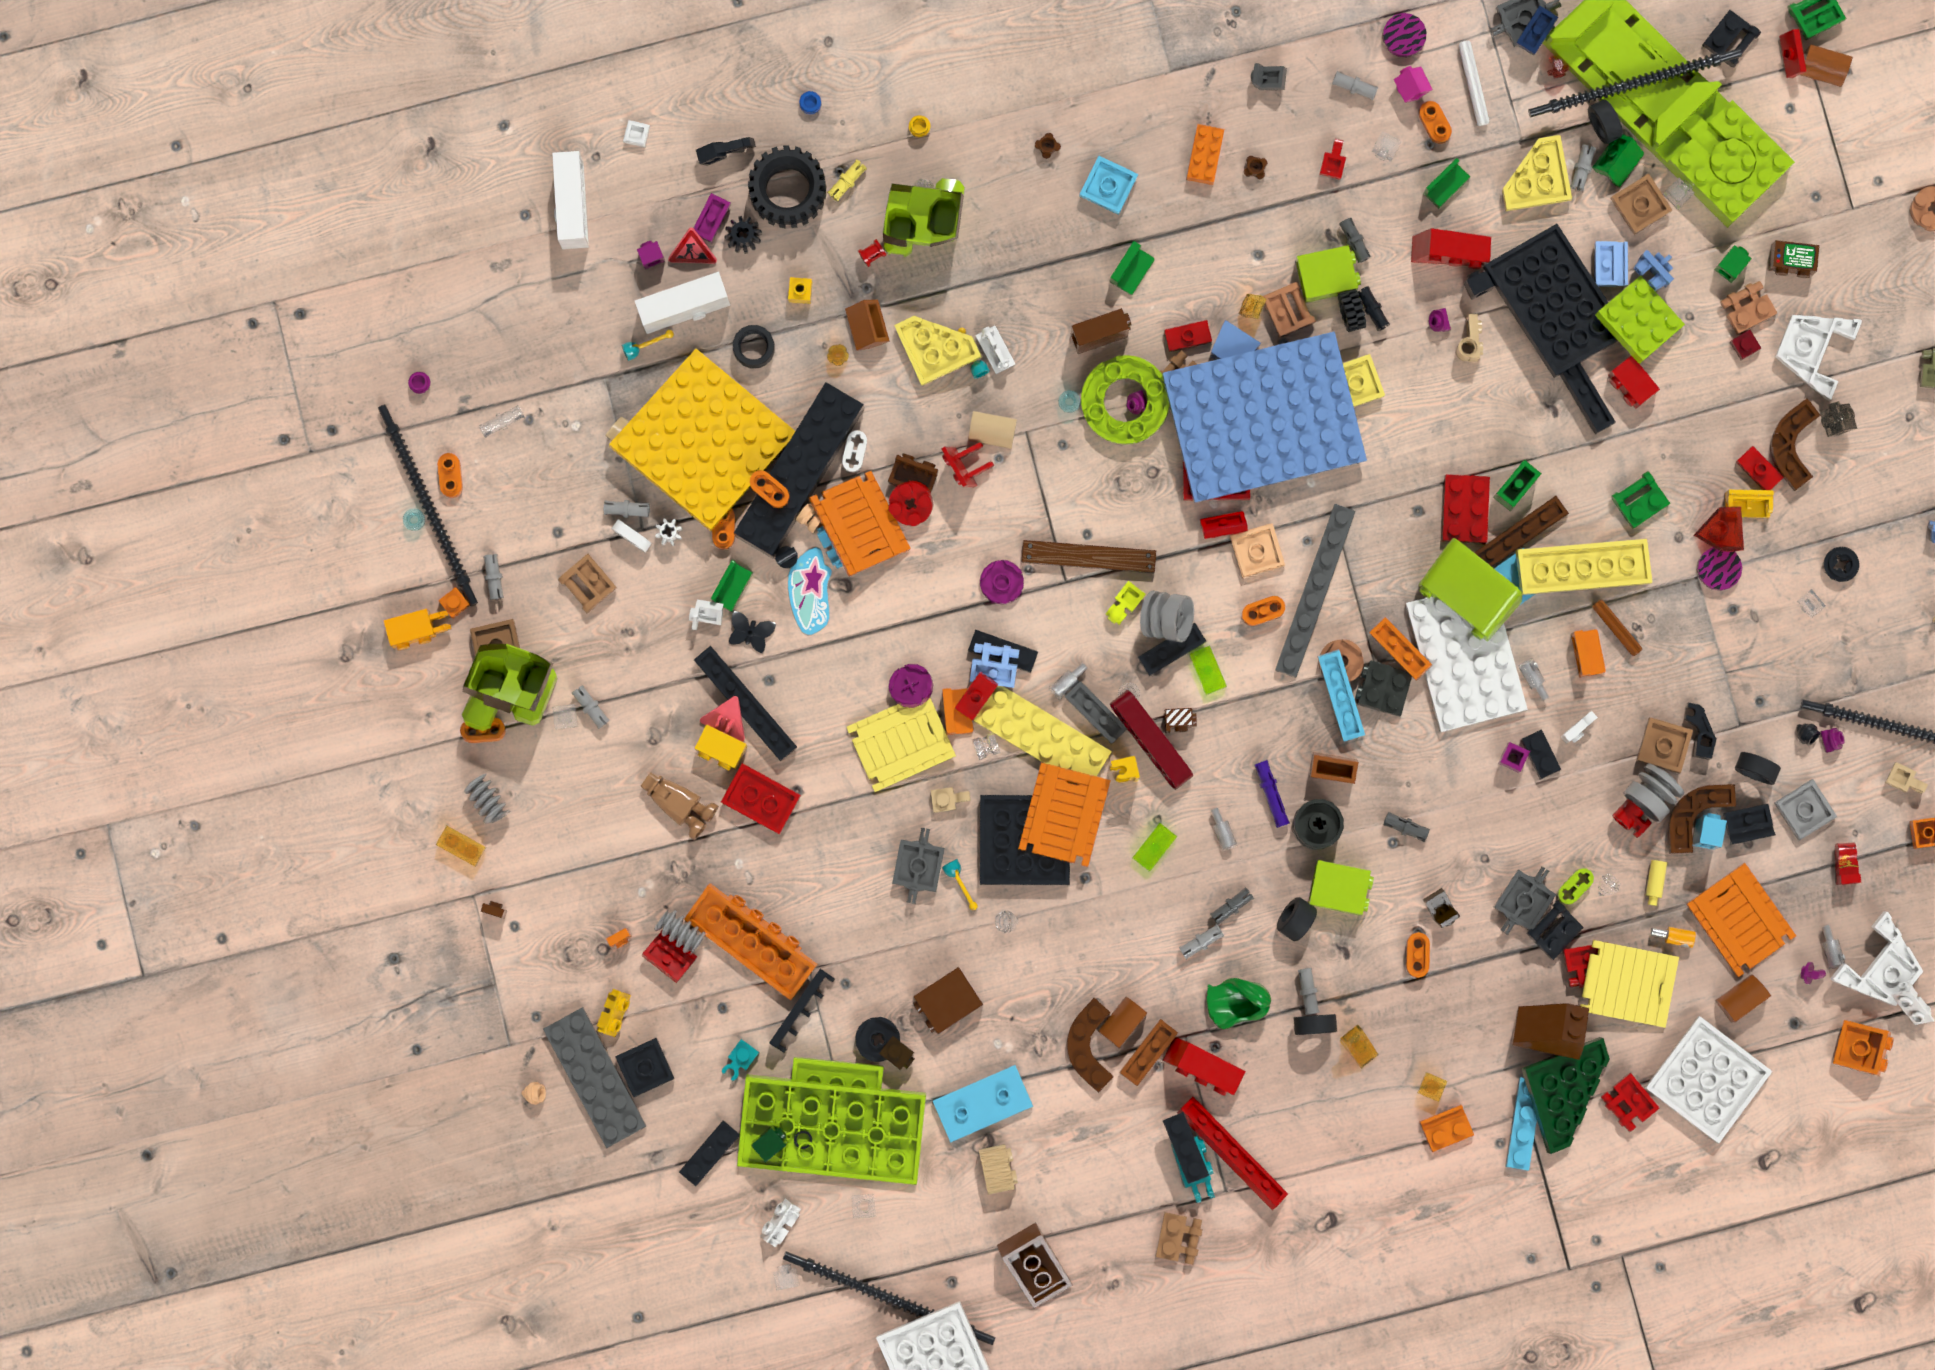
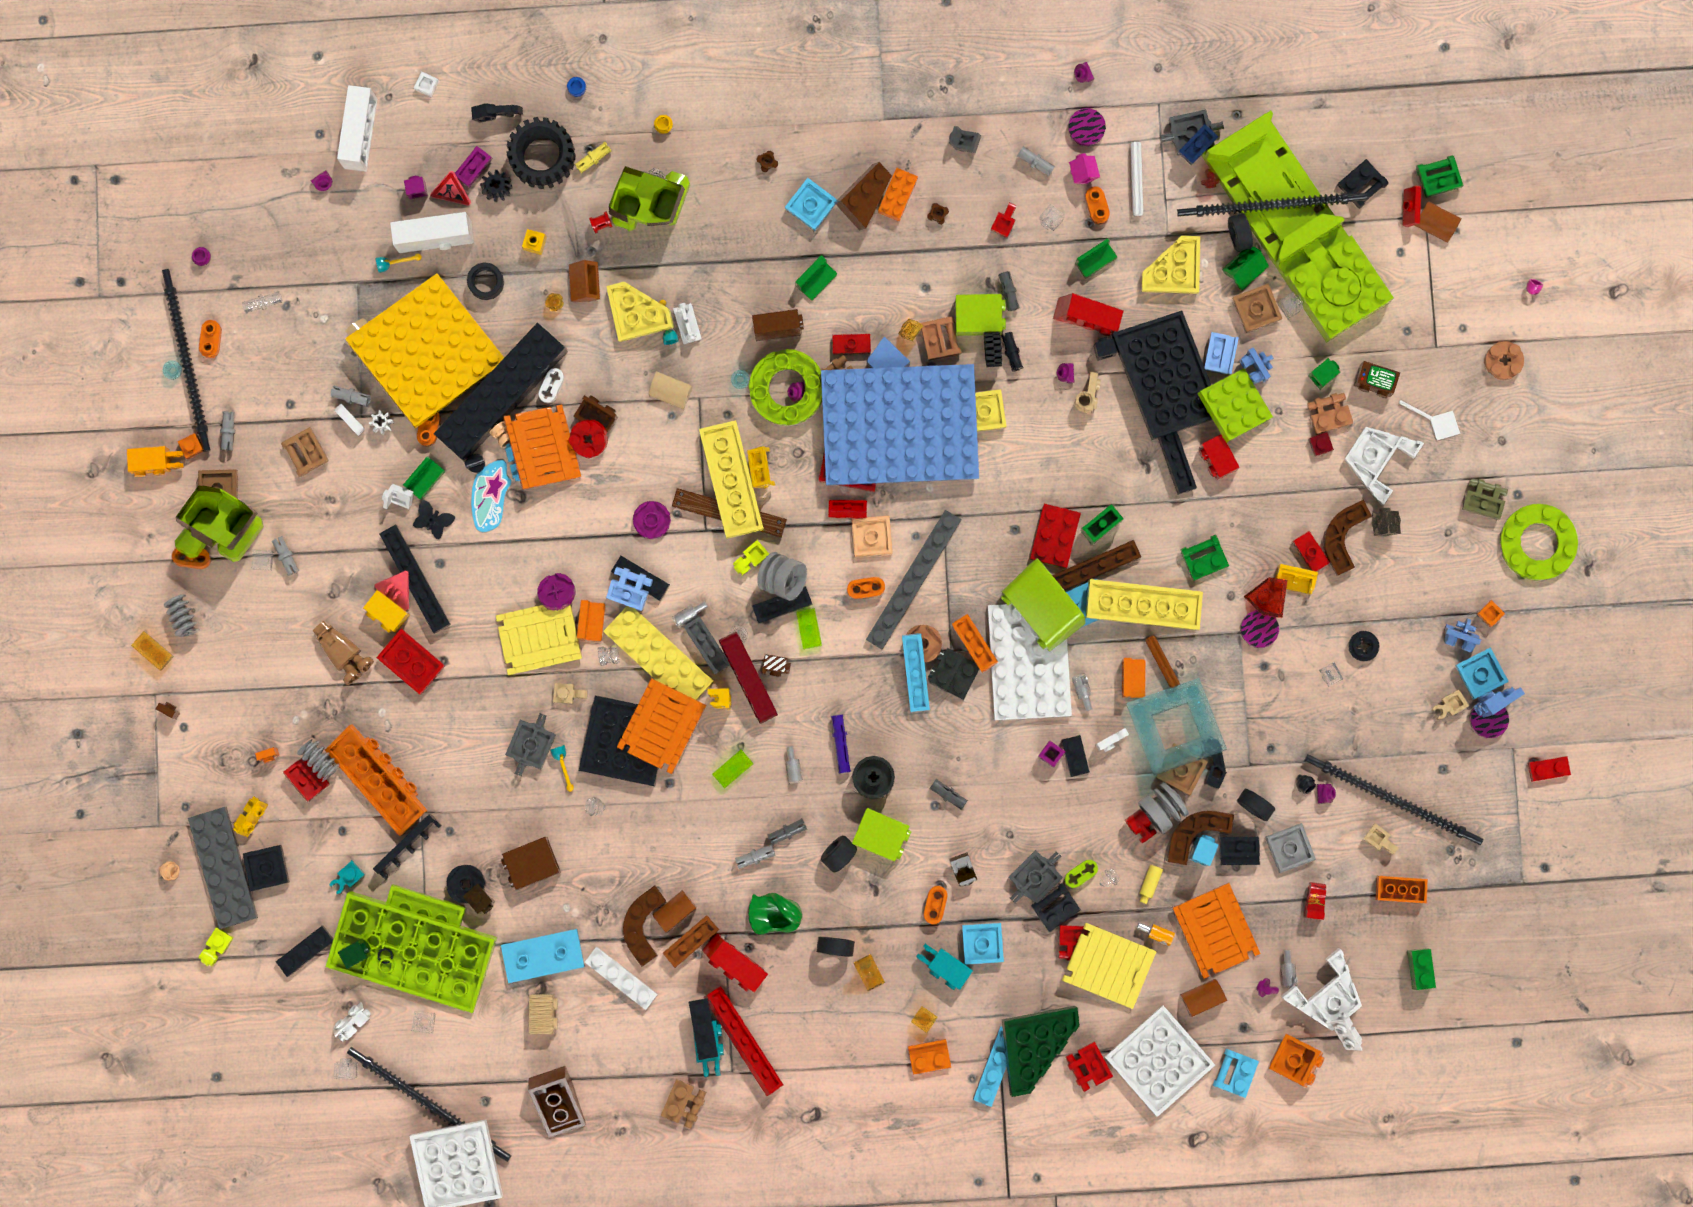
camera: 15 degrees right, 0 degrees up
orange plate [749,470,789,508] -> none
red plate [941,442,994,488] -> none
red plate [955,672,998,721] -> none
light grey pin [1298,968,1320,1015] -> none
dark orange brick [1310,752,1359,784] -> none
reddish brown slope [1512,1003,1589,1060] -> none
light grey pin [1570,145,1596,191] -> none
none -> neon yellow plate [199,927,234,966]
none -> magenta plate [310,170,333,191]
none -> white plate [585,947,658,1010]
none -> light yellow plate [699,420,763,539]
none -> yellow hinge [747,446,775,489]
none -> reddish brown wedge [834,162,892,231]
none -> teal hinge [916,943,973,990]
none -> medium azure plate [962,923,1004,965]
none -> clear light blue plate [1126,678,1227,776]
none -> medium azure plate [1213,1049,1259,1098]
none -> white piece [1399,400,1460,440]

